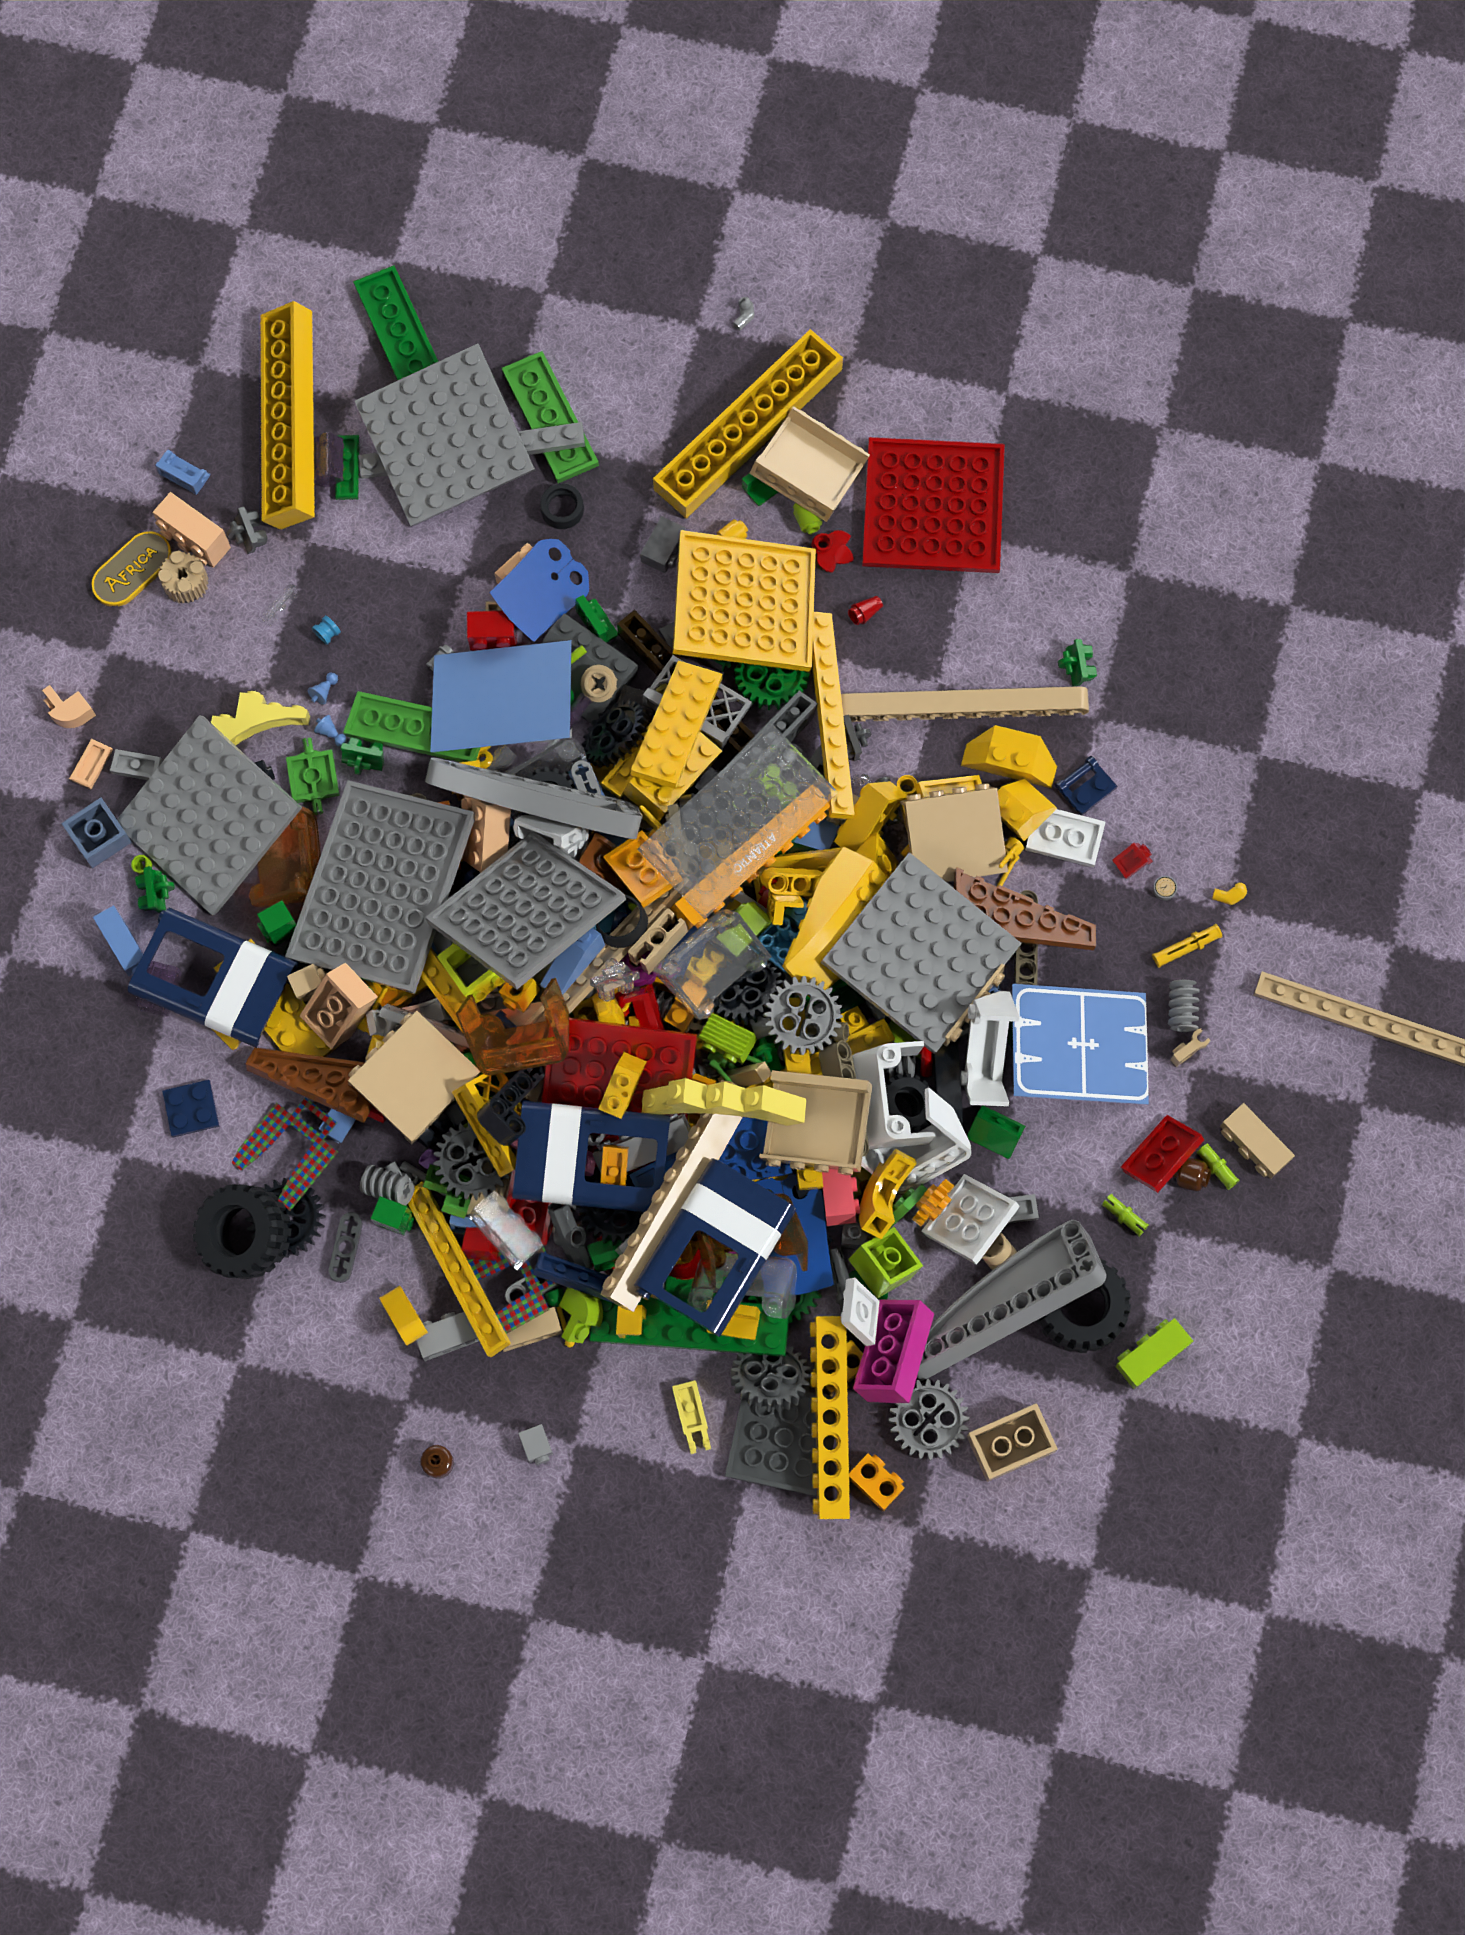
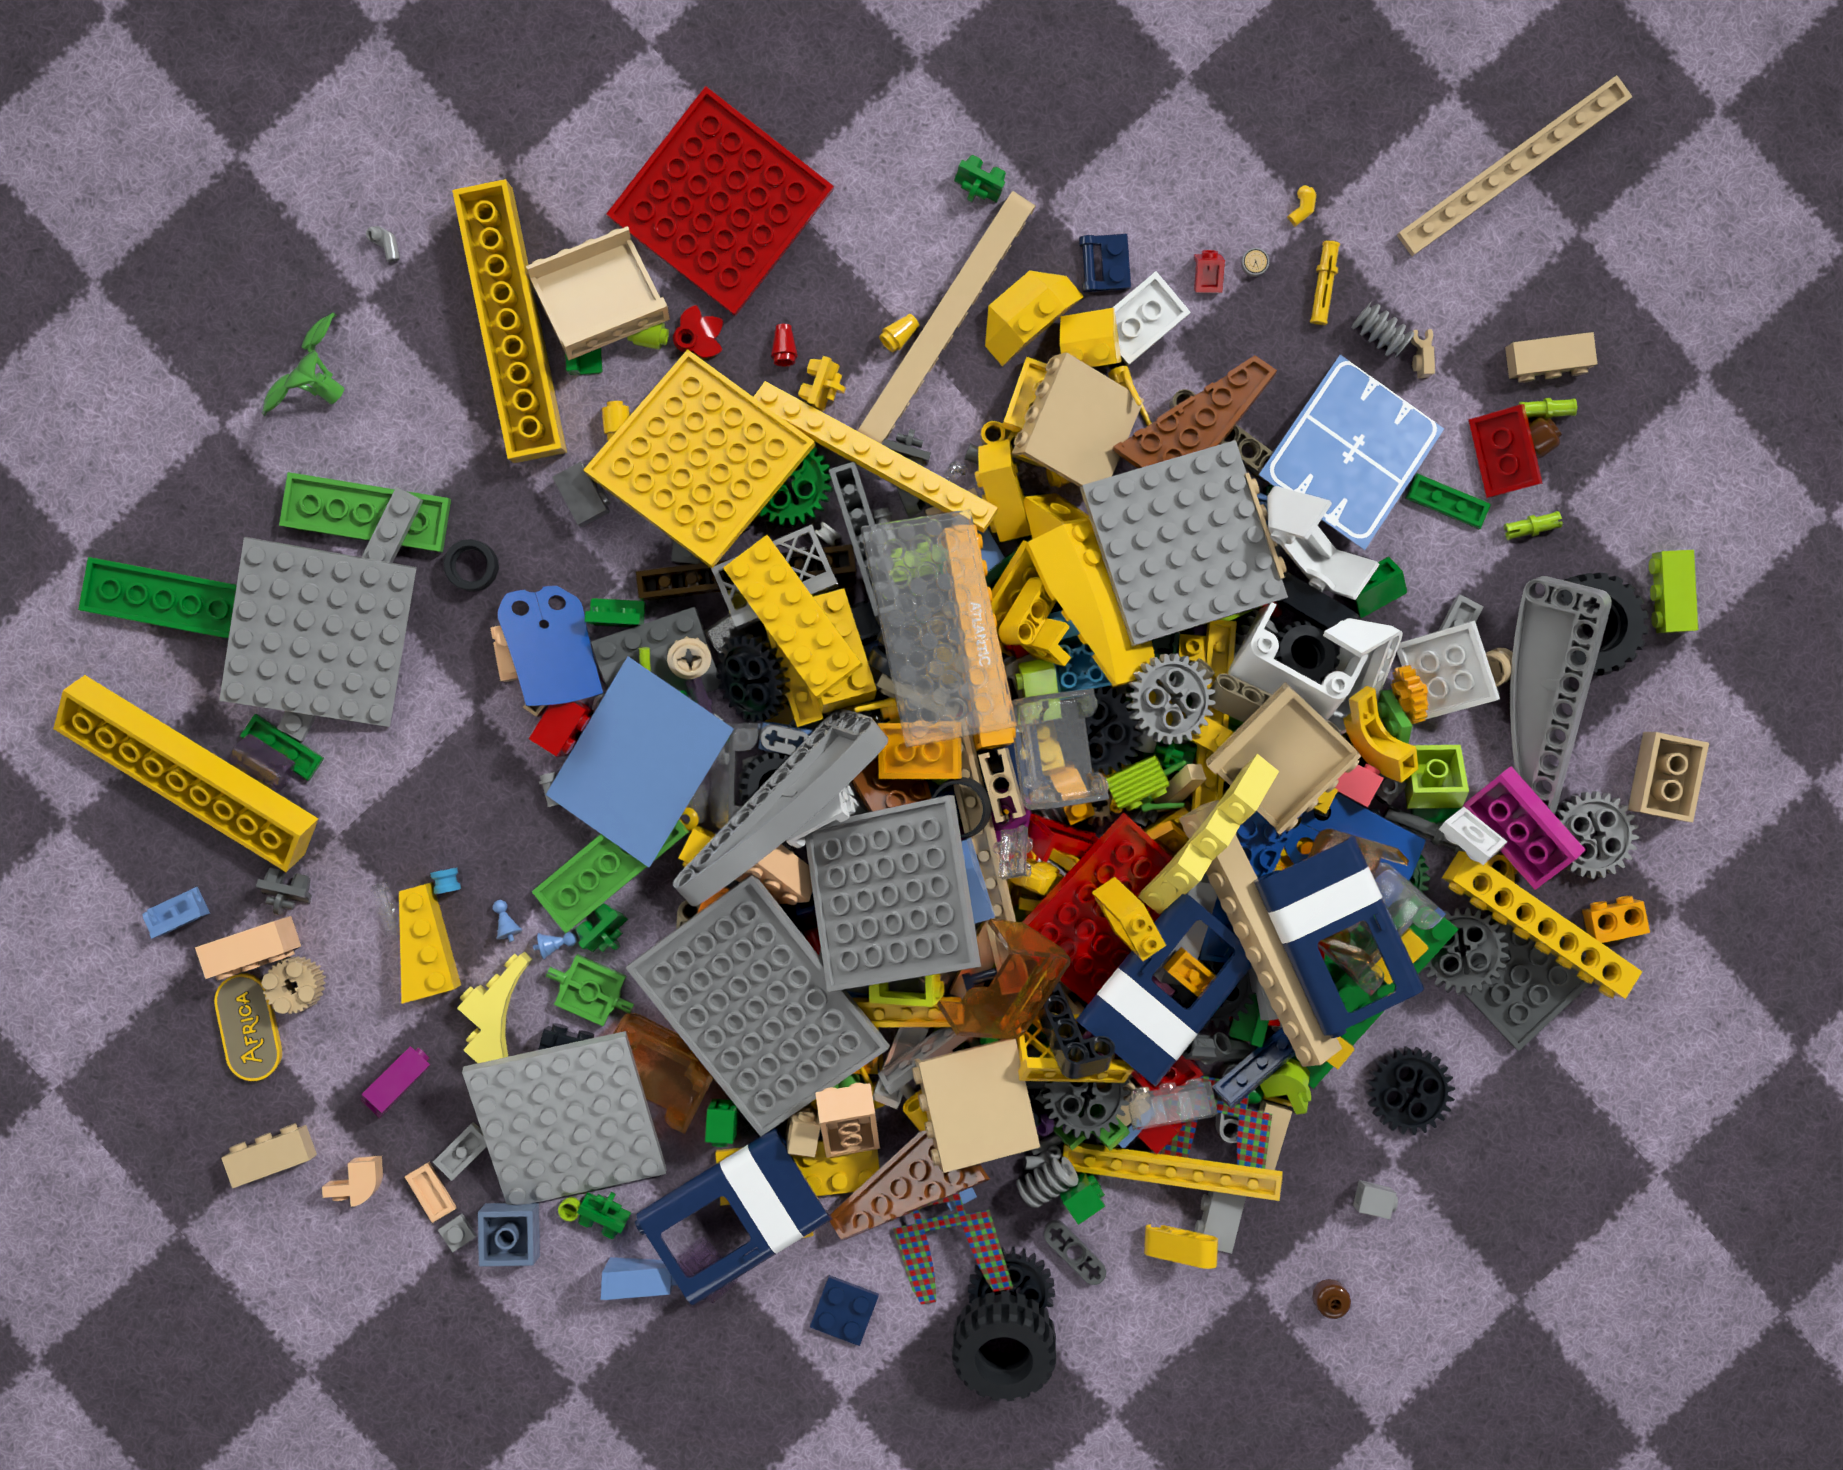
camera: 60 degrees left, 15 degrees up
light yellow hinge [672,1380,711,1454] -> none
none -> tan brick [221,1123,317,1188]
none -> bright green plant [262,312,344,416]
none -> magenta slope [360,1046,430,1119]
none -> yellow wedge [399,882,461,1004]
none -> light grey plate [438,1213,477,1252]
none -> yellow hips [798,356,846,411]
none -> white bush [815,522,841,547]
none -> yellow cone [879,313,919,352]
none -> black gear [1365,1046,1455,1135]
none -> green tile [1405,473,1491,529]

